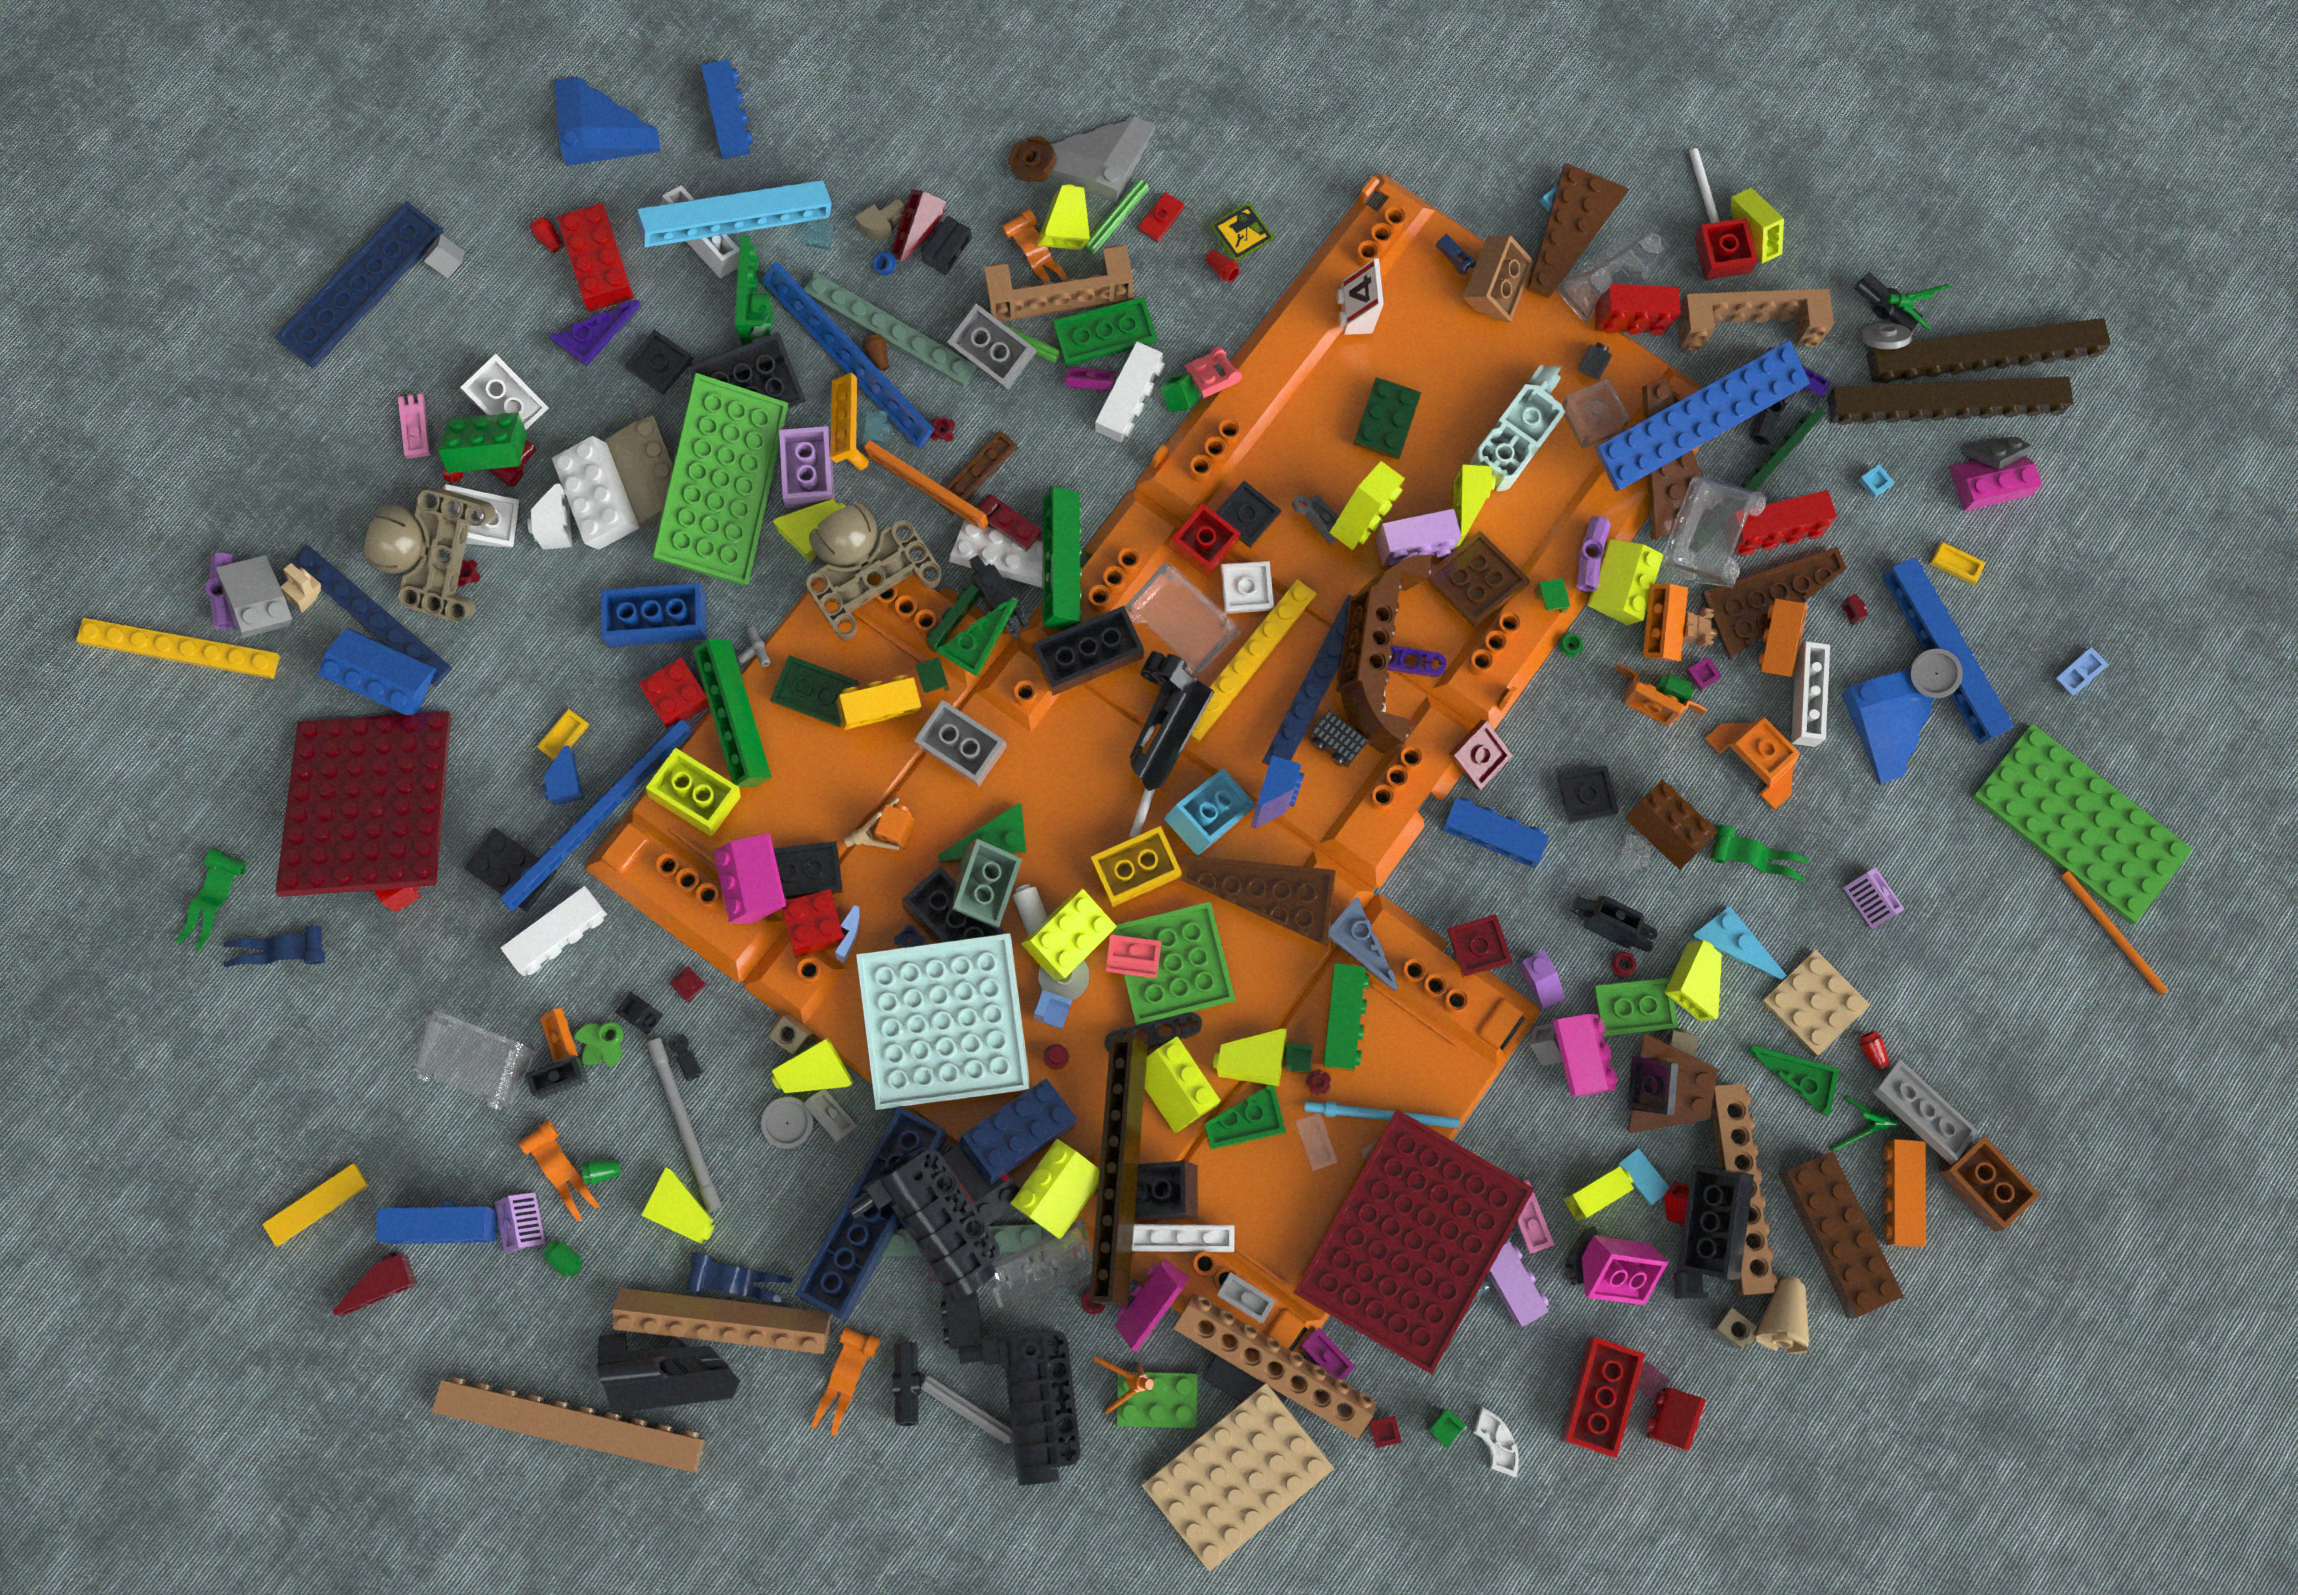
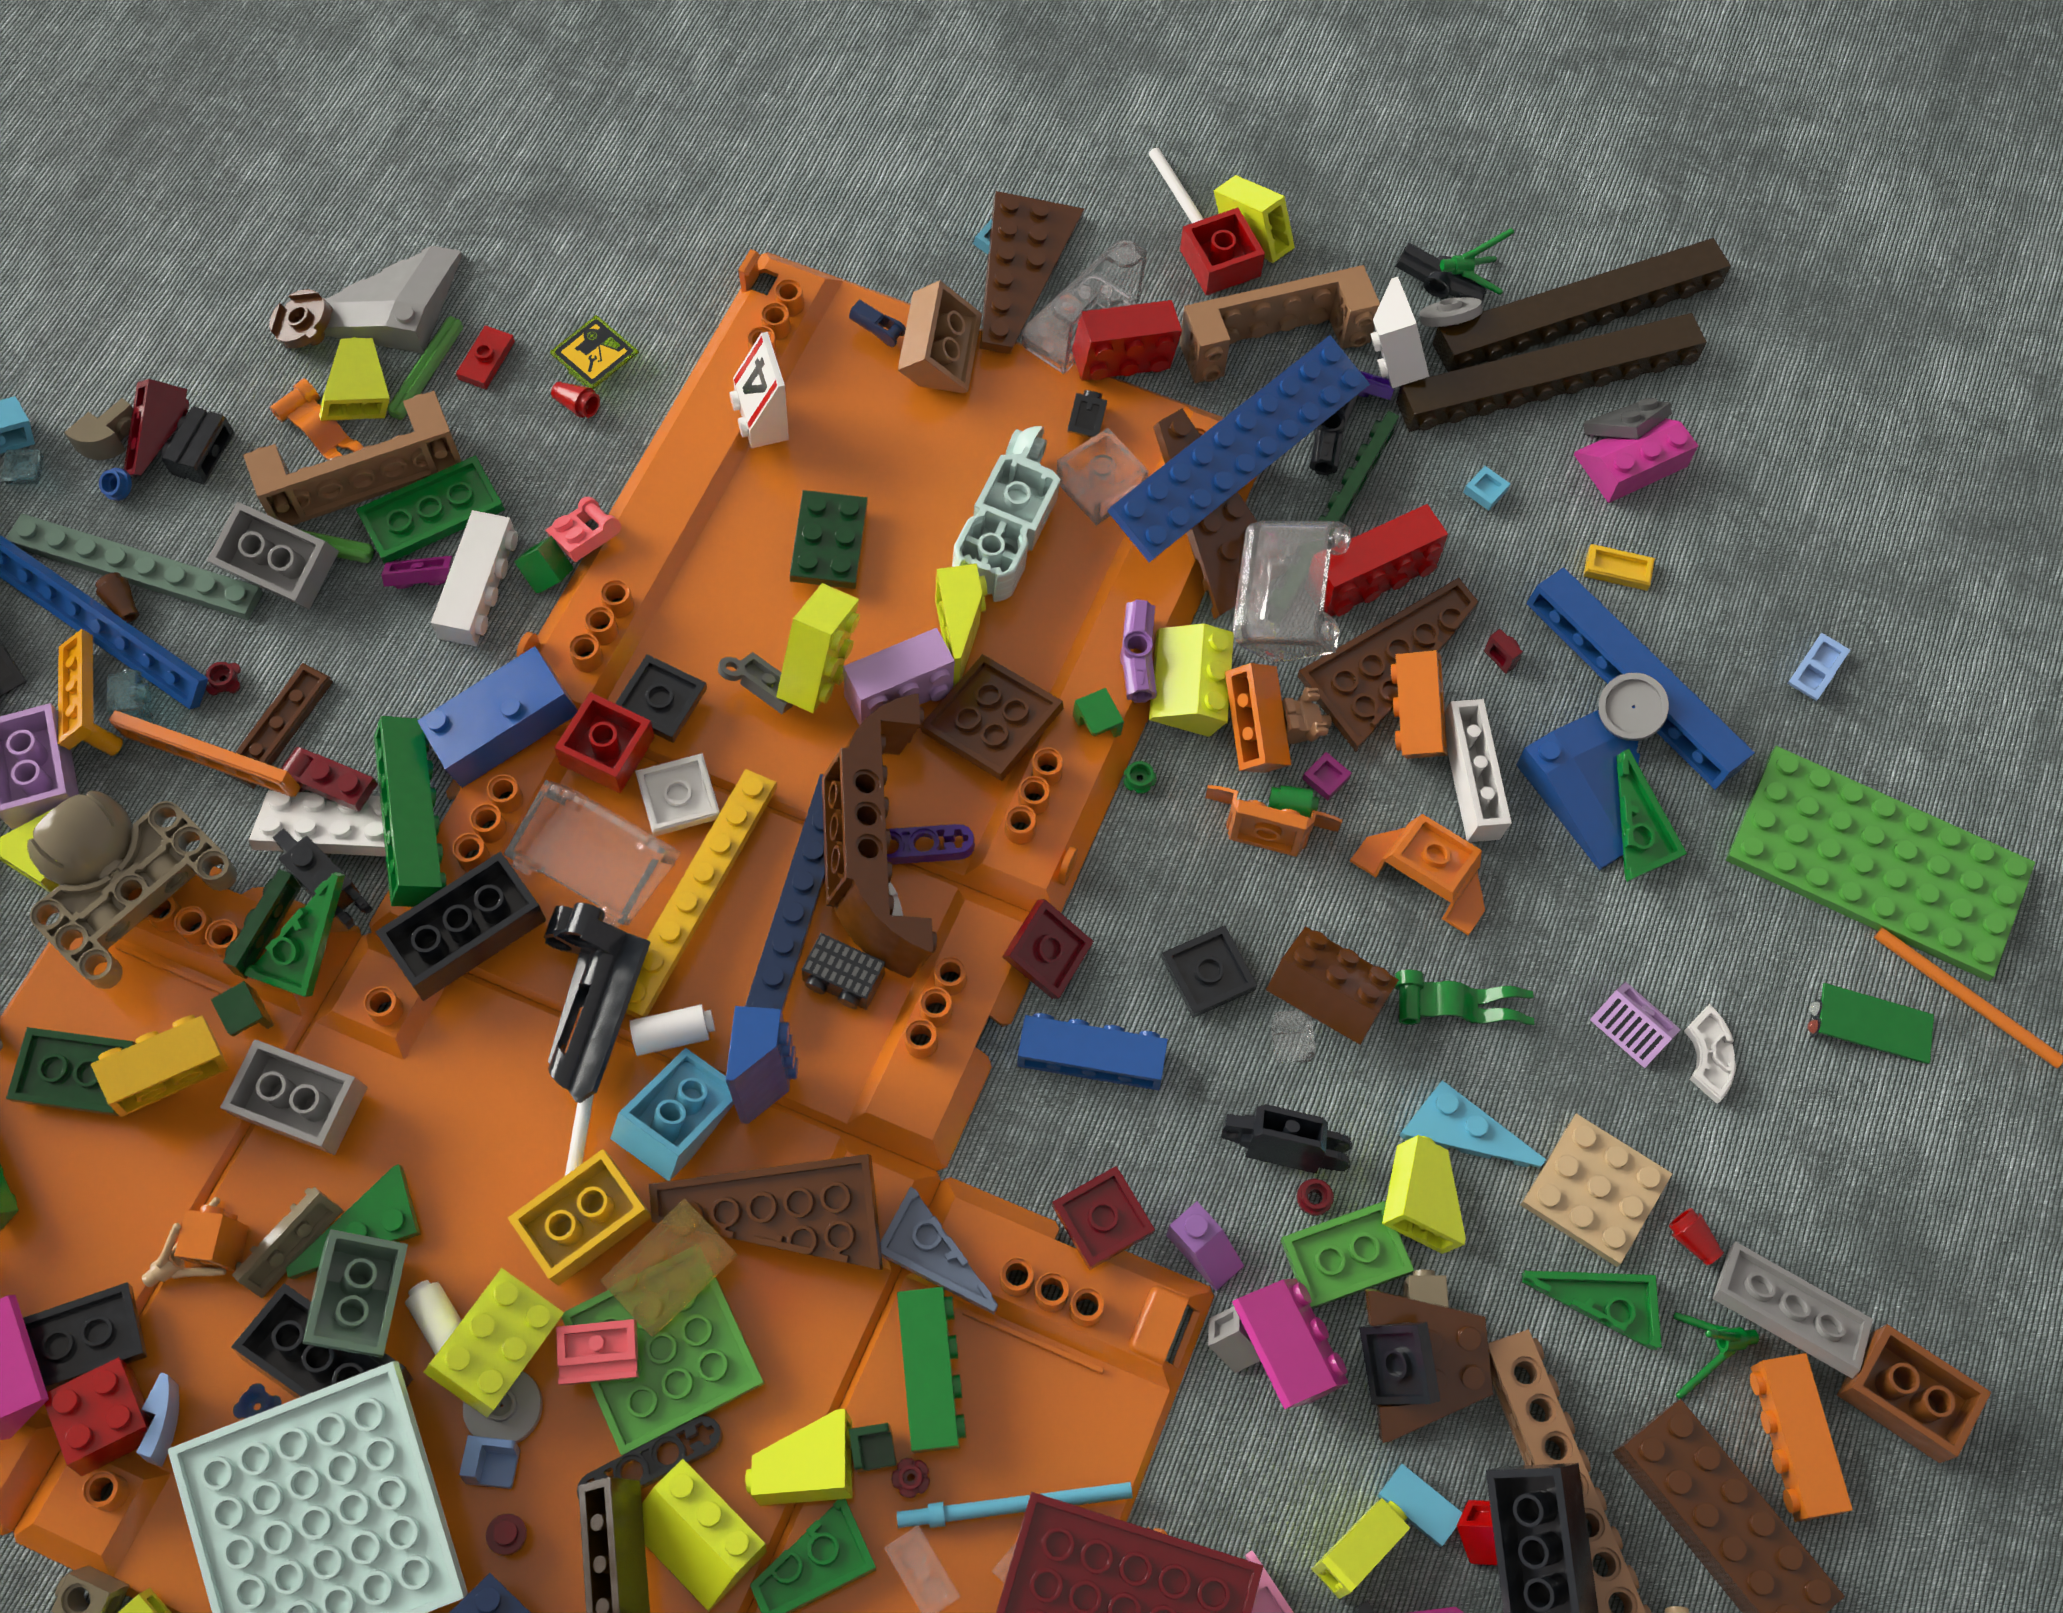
camera: 10 degrees left, 10 degrees down
none -> dark tan plate [232,1187,343,1298]
none -> brick [417,646,578,788]
none -> clear yellow plate [600,1198,738,1337]
none -> white brick [630,1004,715,1056]
none -> white slope [1370,277,1429,388]
none -> green wing [1617,749,1687,882]
none -> white tile [1684,1004,1736,1104]
none -> green piece [1807,983,1934,1065]

